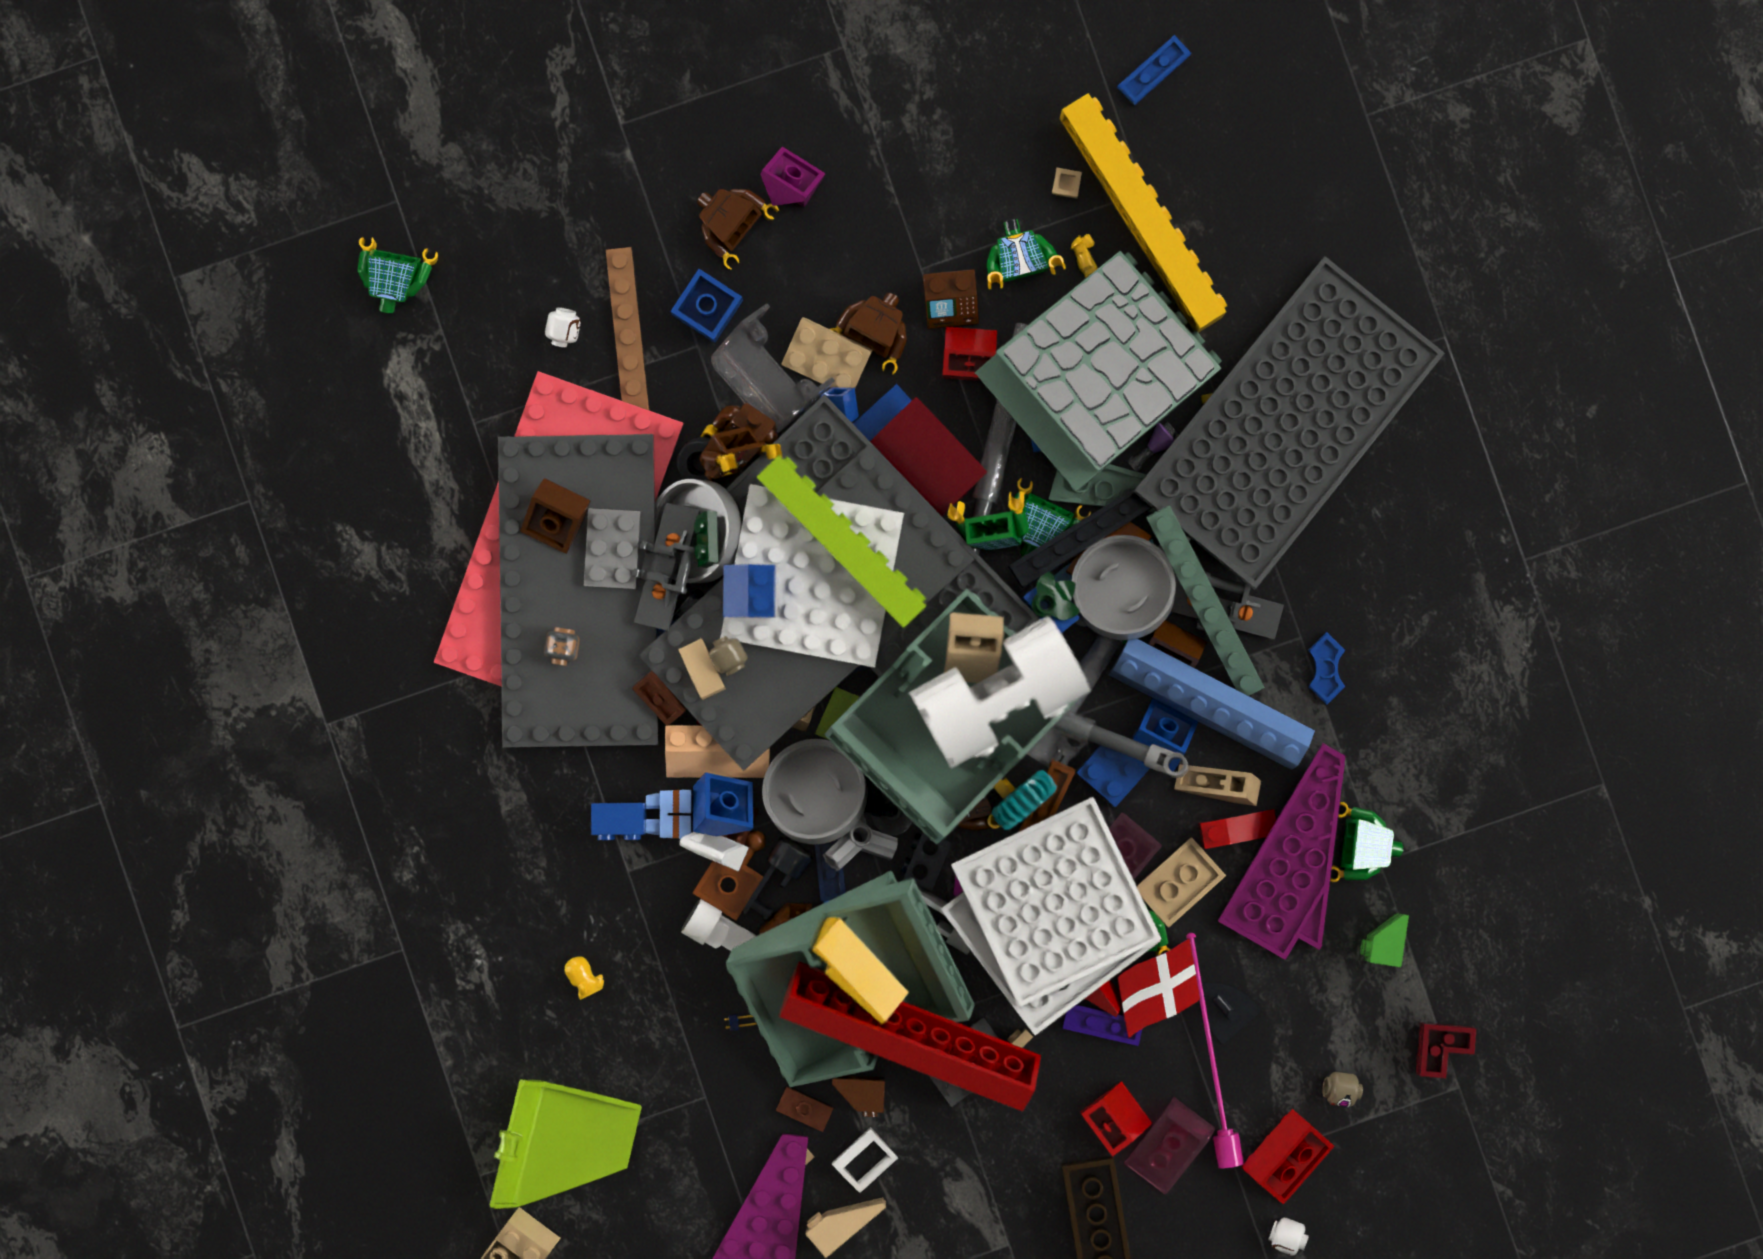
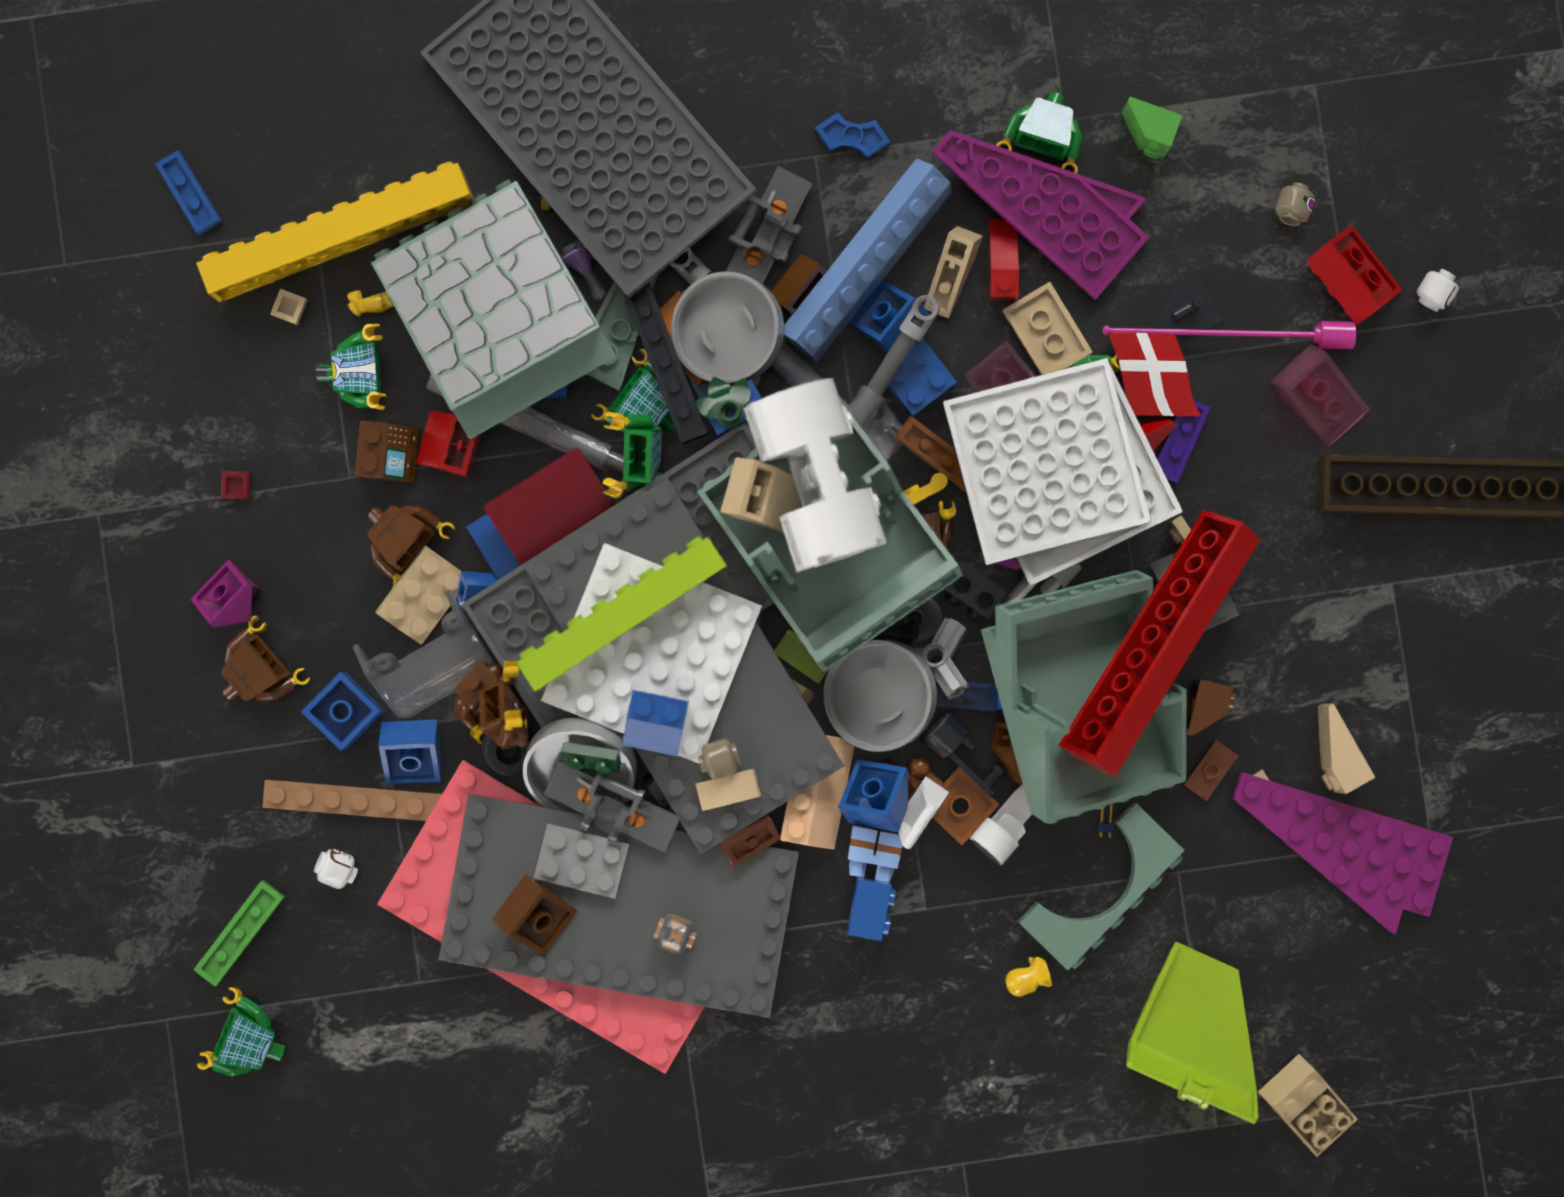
camera: 75 degrees left, 0 degrees up
yellow slope [813,917,909,1024] -> none
white tile [832,1127,898,1193] -> none
teal gear [991,770,1057,830] -> none
red slope [1080,1081,1152,1157] -> none
sand green plate [1147,505,1265,696] -> none
dark red brick [1416,1022,1477,1078] -> none
none -> bright green plate [194,880,285,987]
none -> dark red tile [221,471,251,500]
none -> blue slope [379,720,442,785]
none -> sand green arch [1018,802,1185,970]

